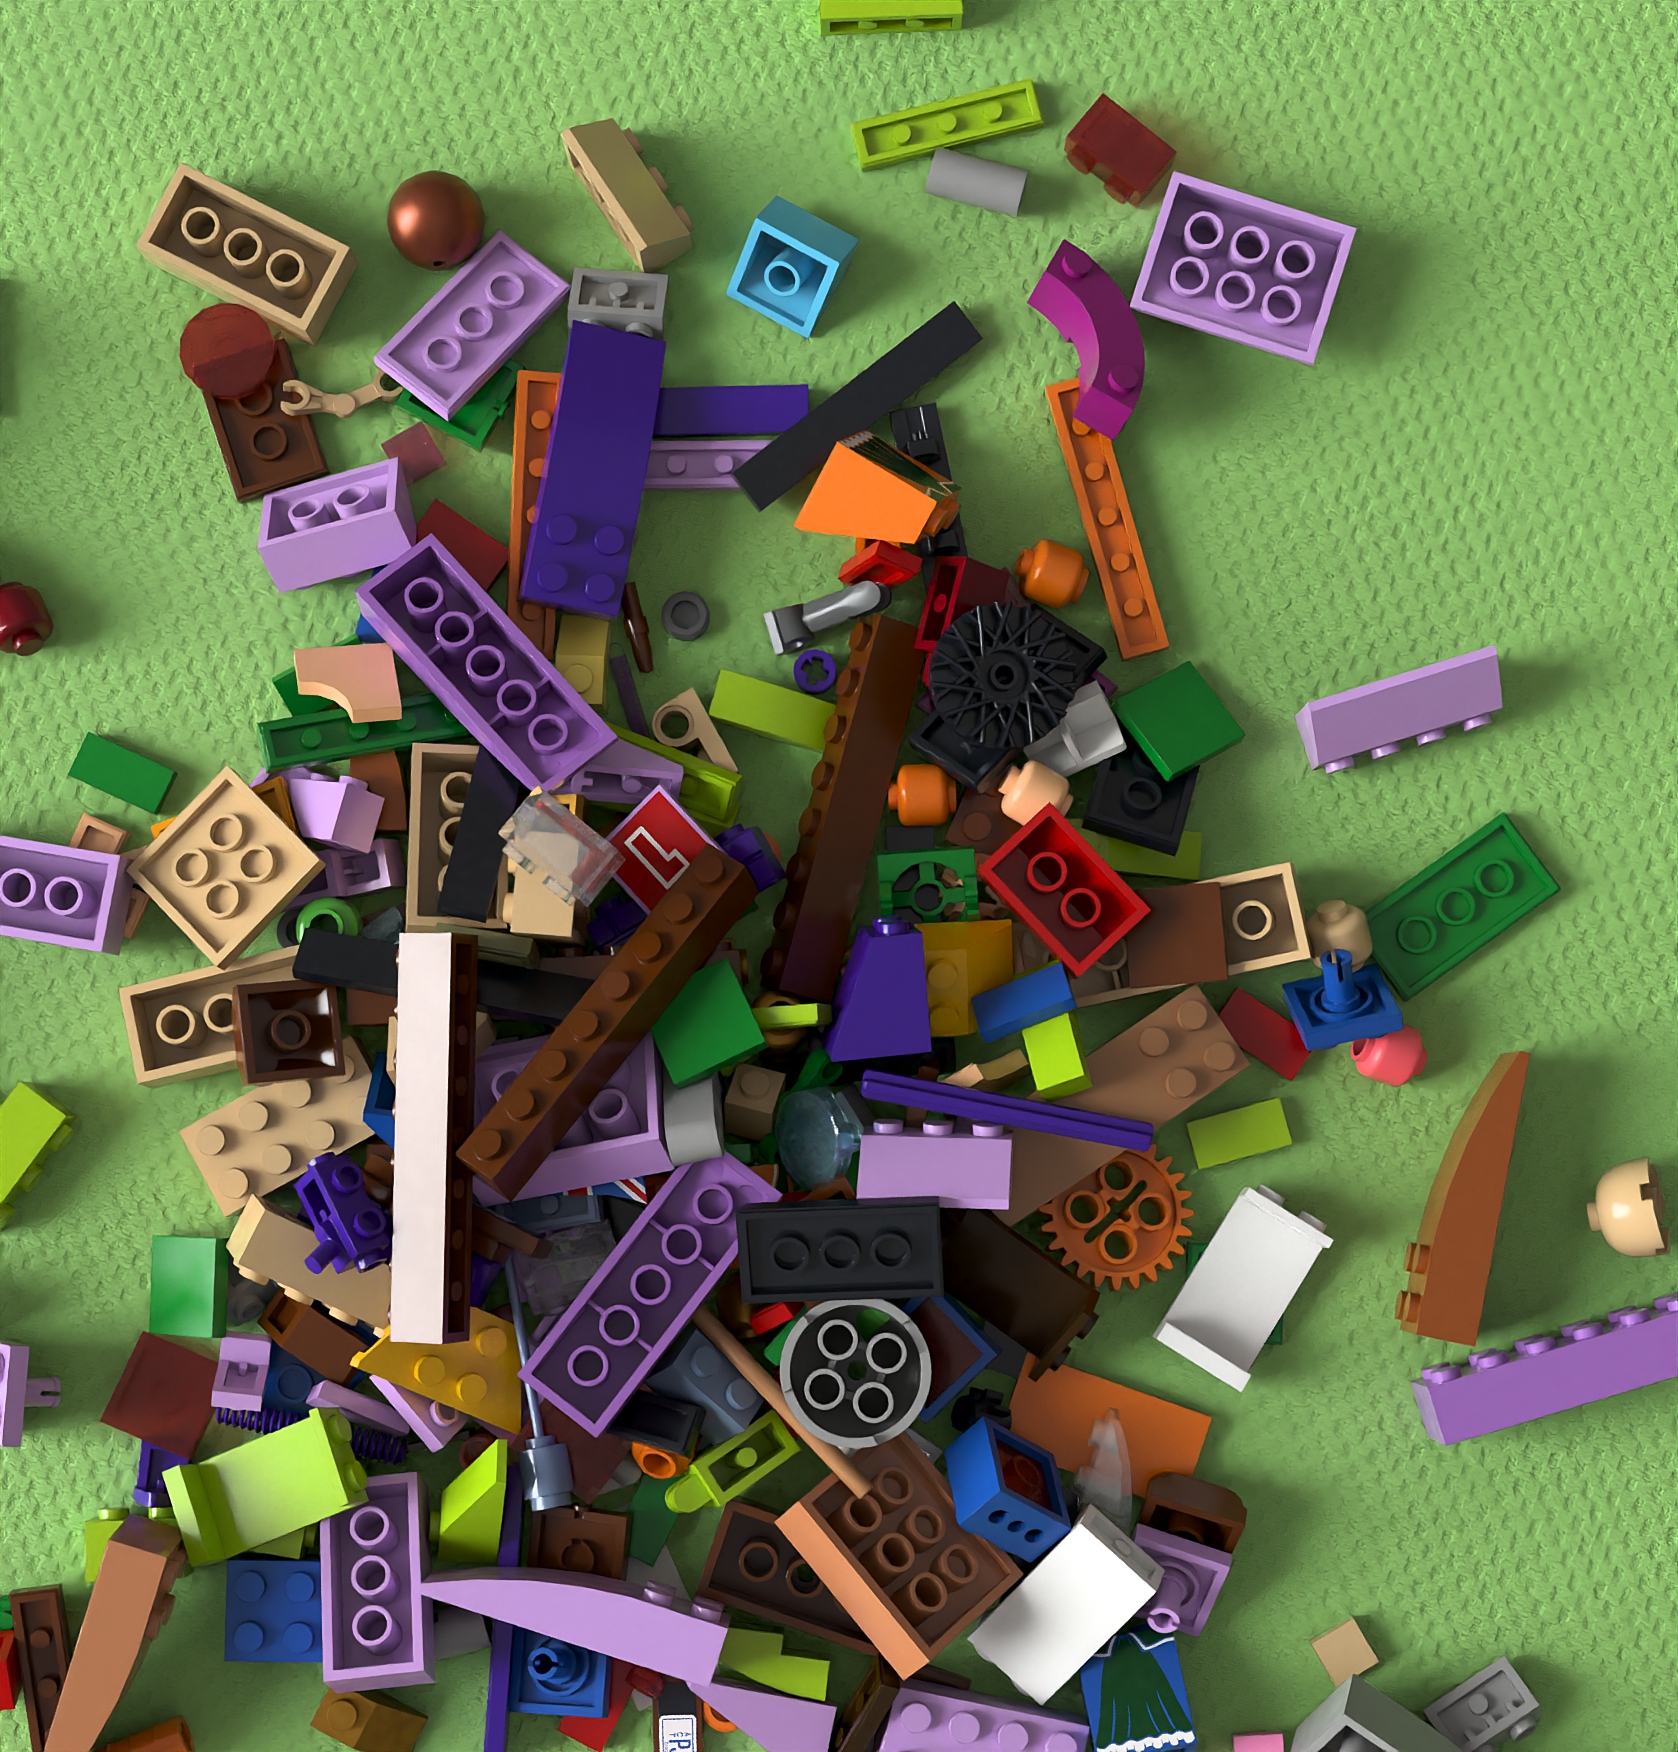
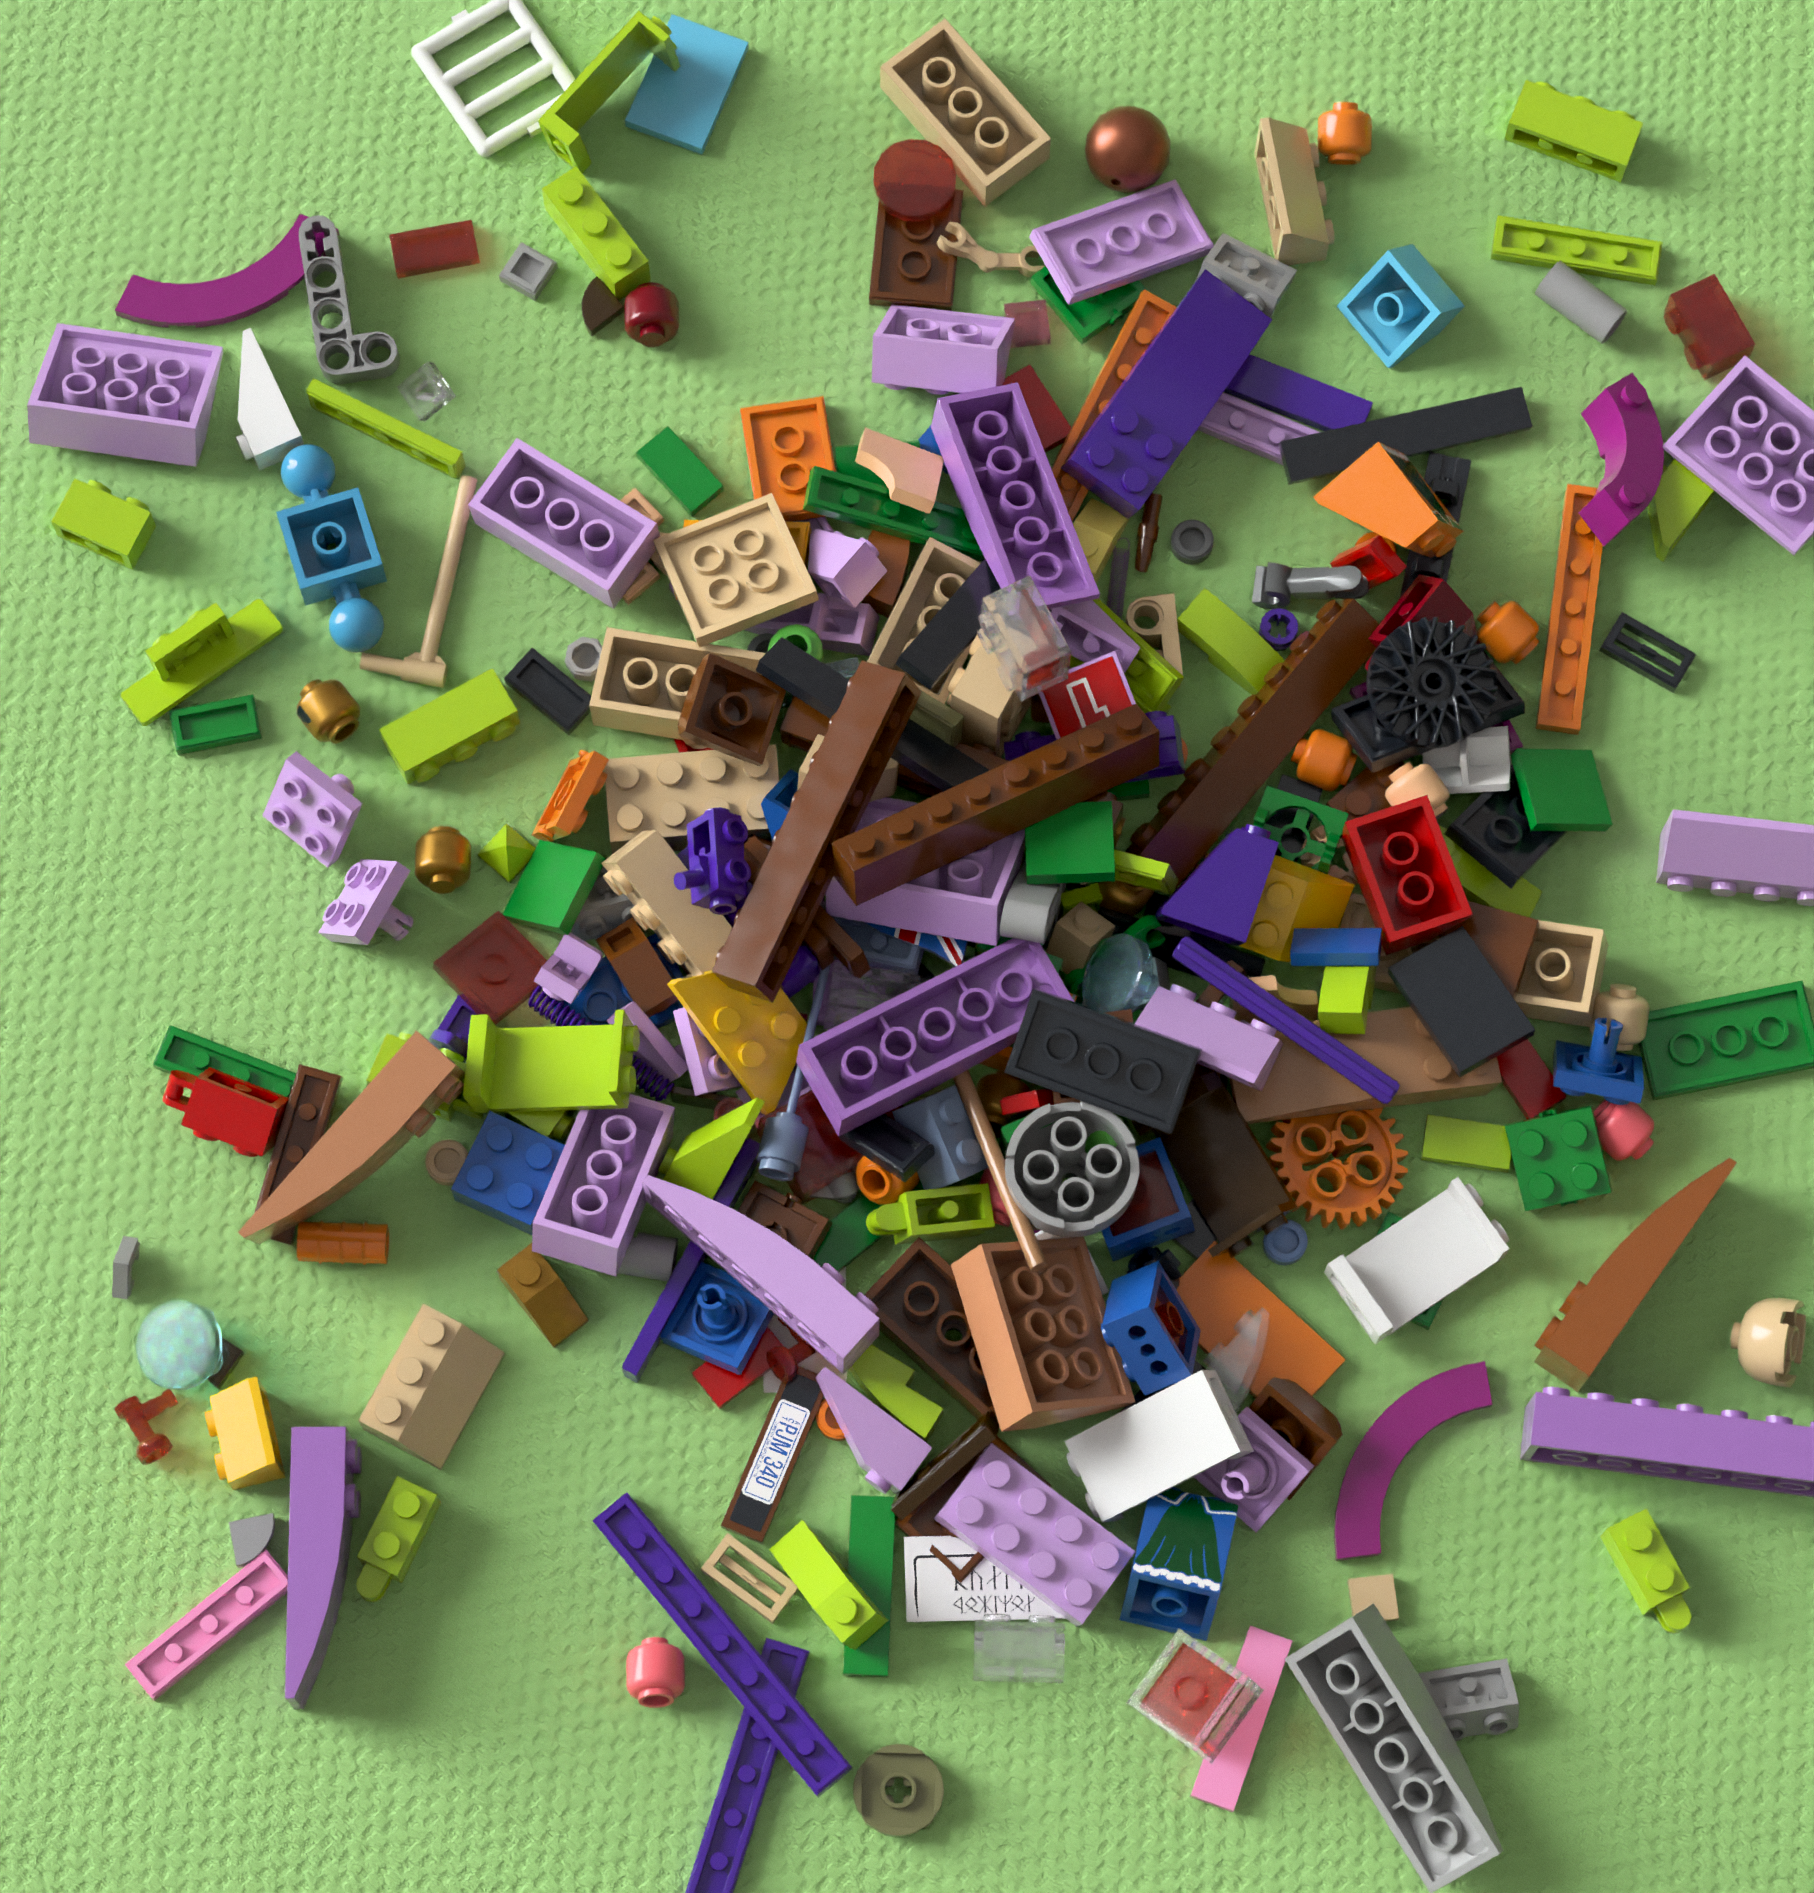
camera: 20 degrees right, 10 degrees down
none -> pearl gold head [415,826,471,894]
none -> tan tile [425,1139,468,1186]
none -> lime slope [477,823,535,884]
none -> black tile [504,648,591,735]
none -> orange plate [532,750,609,842]
none -> light grey tile [565,637,602,682]
none -> orange tile [740,396,836,522]
none -> medium blue tile [1263,1219,1308,1265]
none -> orange head [1318,102,1372,165]
none -> magenta tile [1334,1361,1492,1561]
none -> black tile [1388,926,1535,1078]
none -> green plate [1505,1105,1612,1211]
none -> black tile [1599,612,1696,693]
none -> lime brick [1600,1508,1691,1634]
none -> lime slope [1647,458,1715,562]

